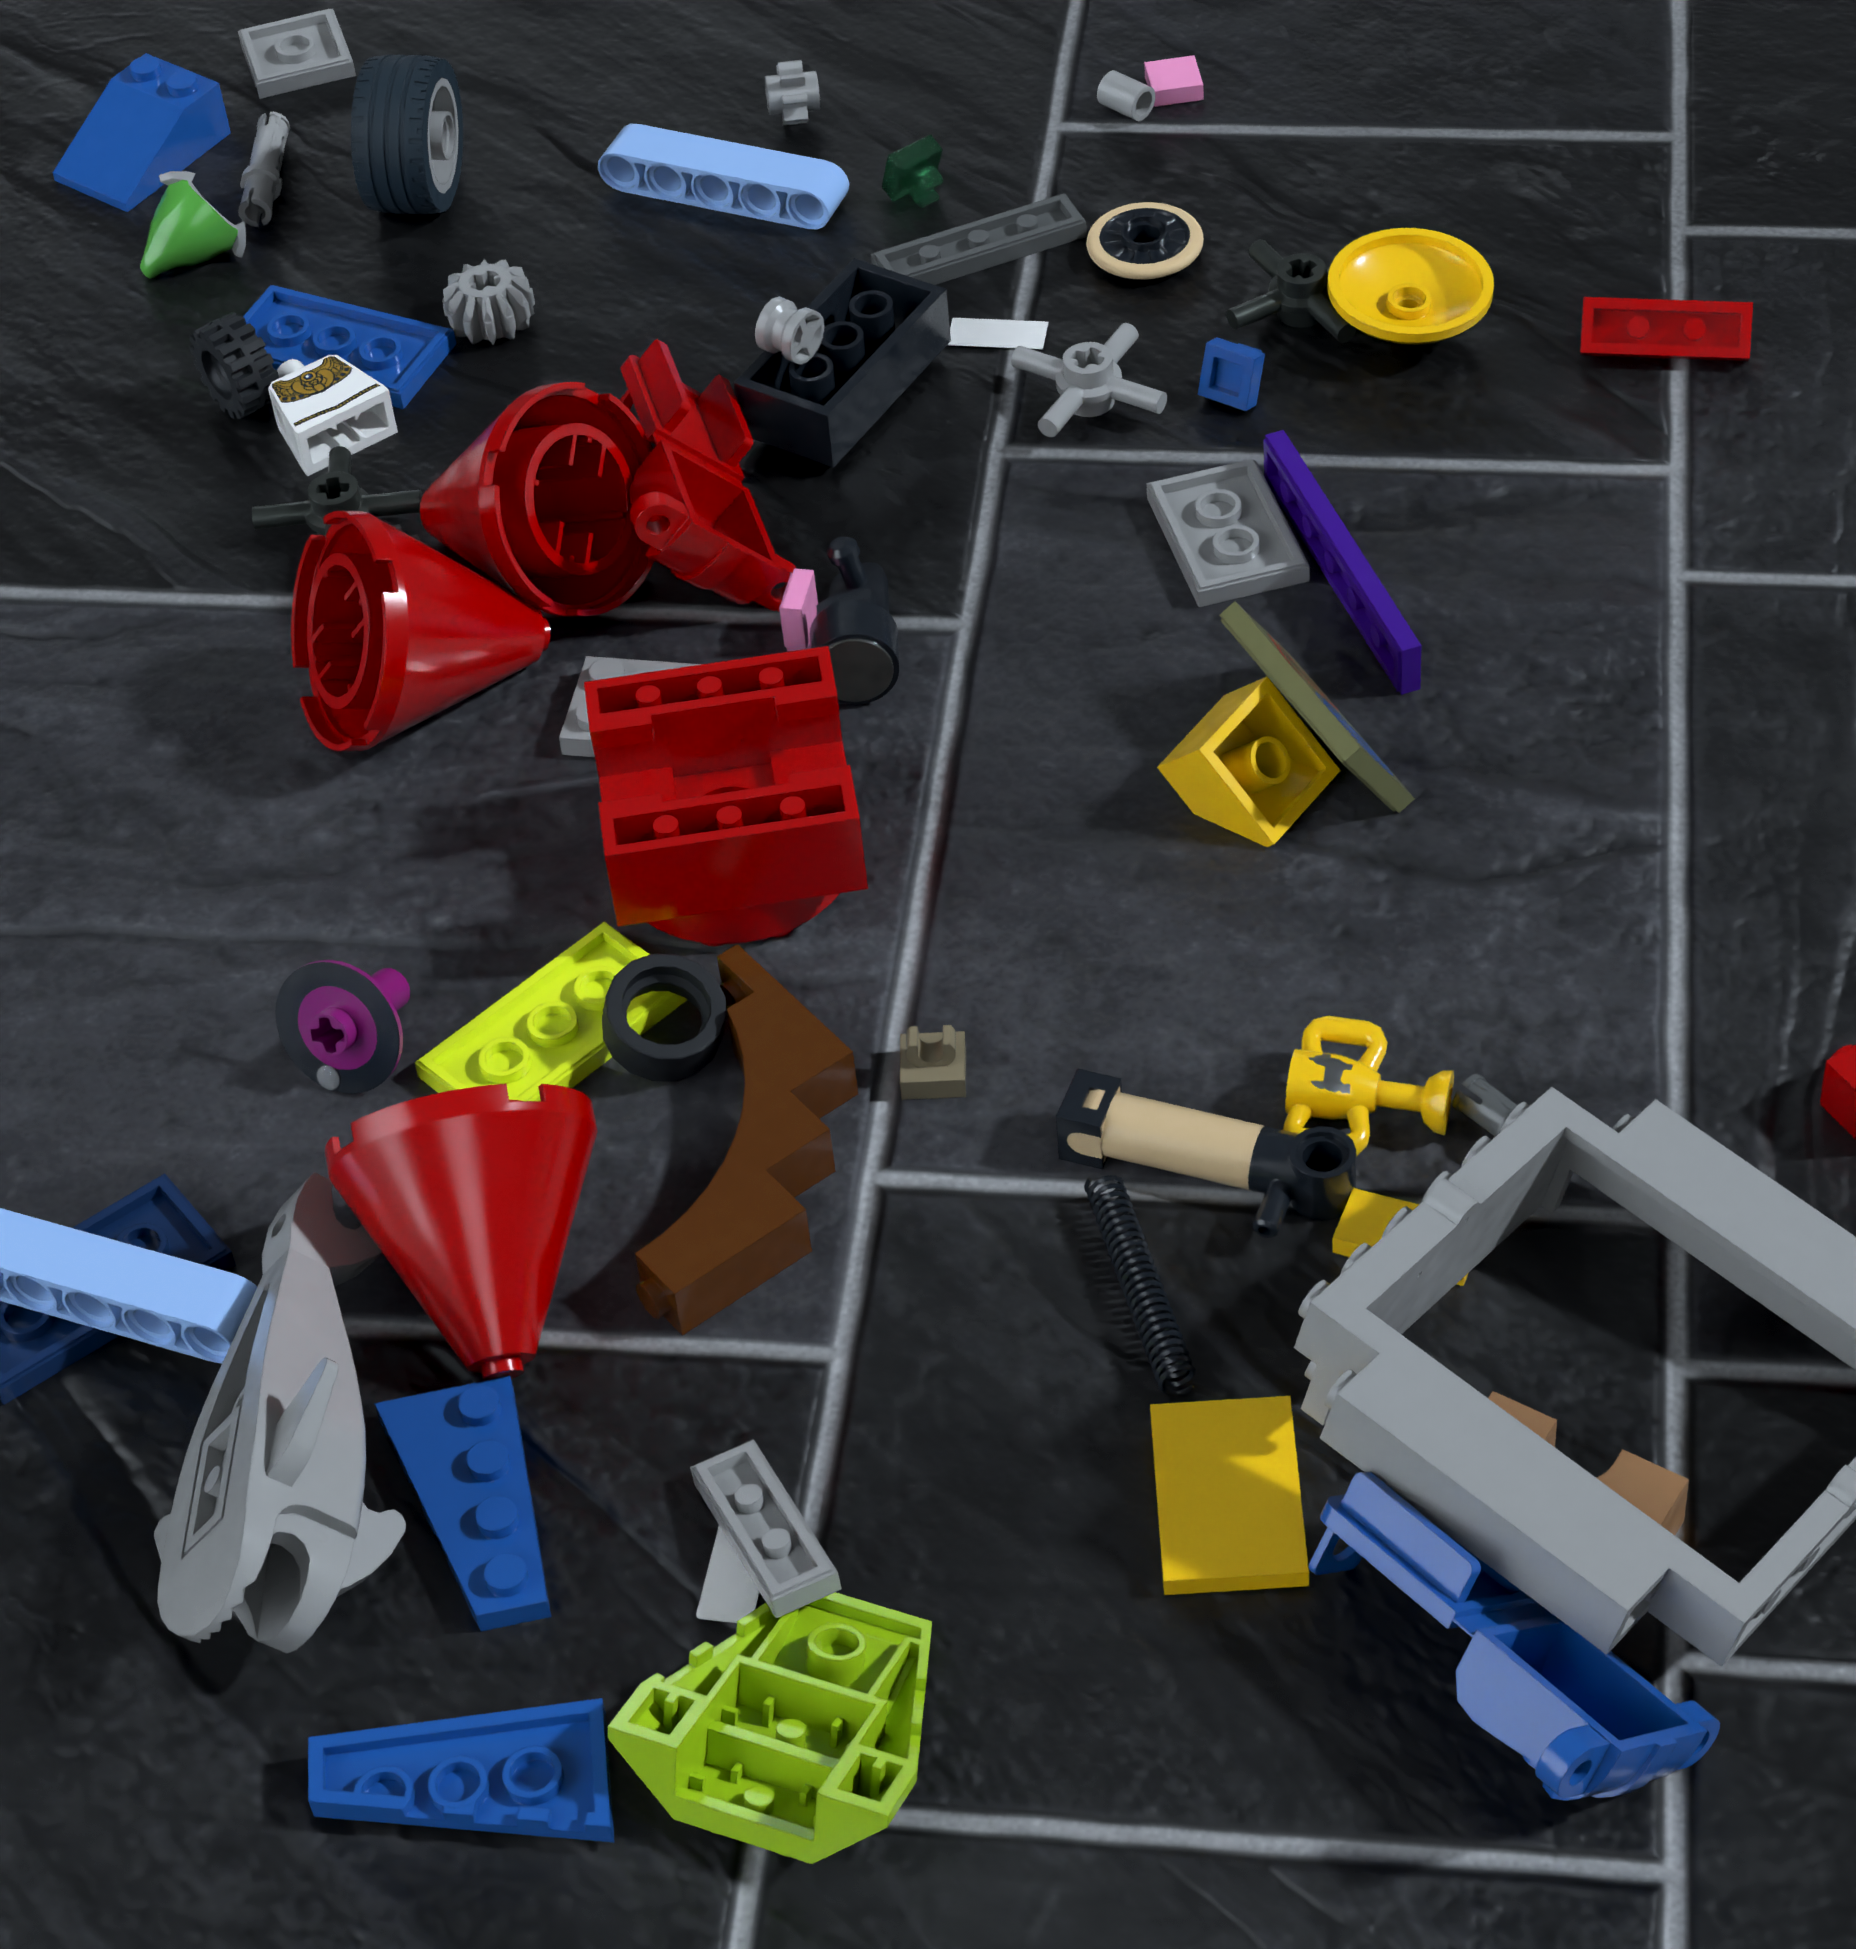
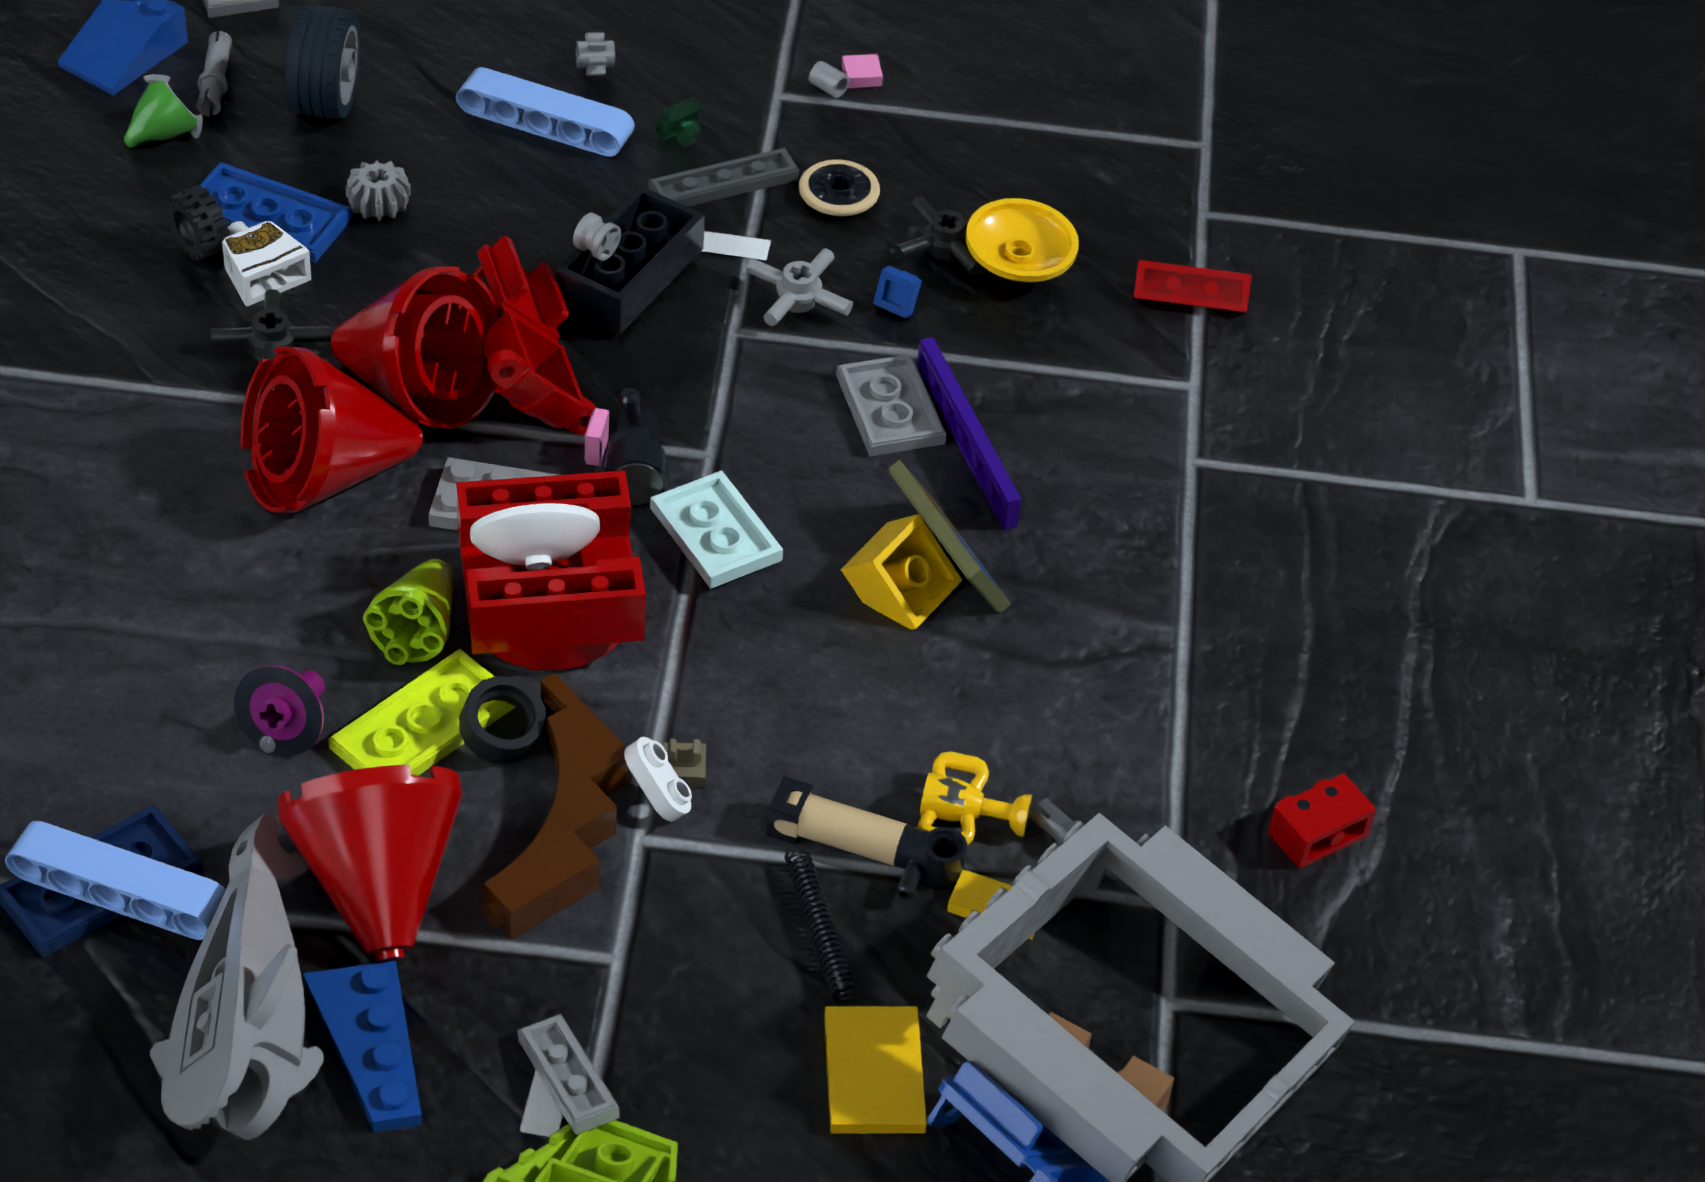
camera: 10 degrees left, 0 degrees up
none -> lime cone [363,559,454,665]
none -> white dish [470,503,600,571]
none -> white plate [624,737,692,822]
none -> light aqua plate [650,471,783,589]

